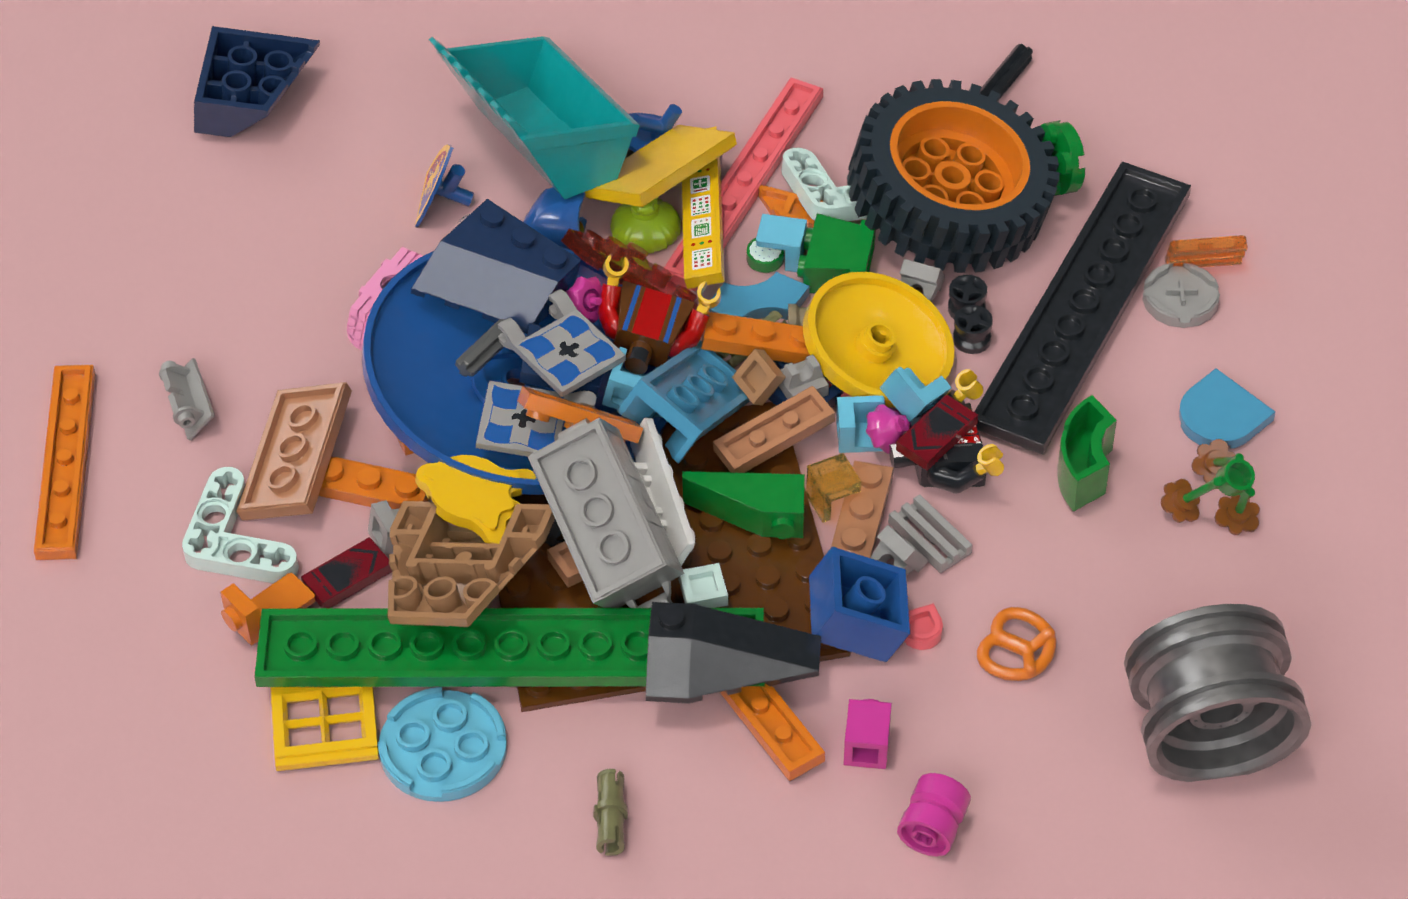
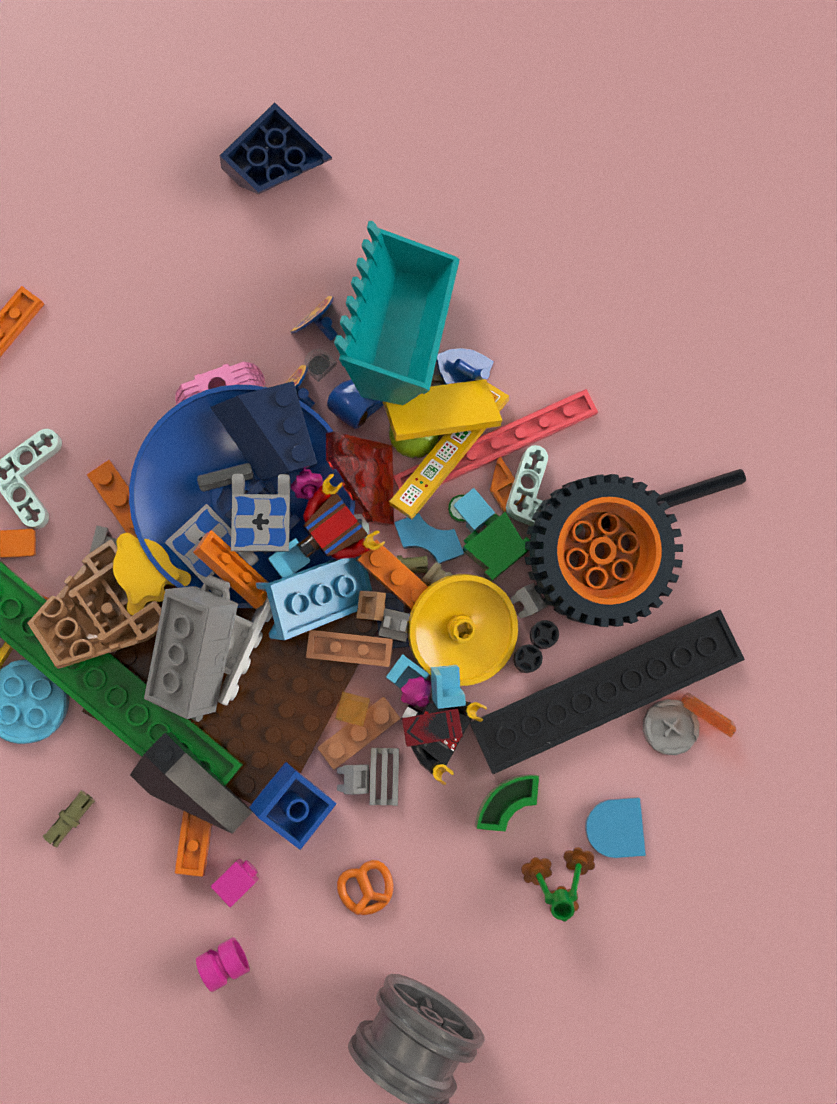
camera: 35 degrees right, 30 degrees up
light grey hinge [159,358,215,440] -> none
nougat tile [236,382,352,521] -> none
dark red tile [301,537,392,608] -> none
light aqua plate [679,563,728,608] -> none
green slope [682,471,805,539] -> none
coral tile [904,603,943,650] -> none
green plate [1041,120,1086,196] -> none

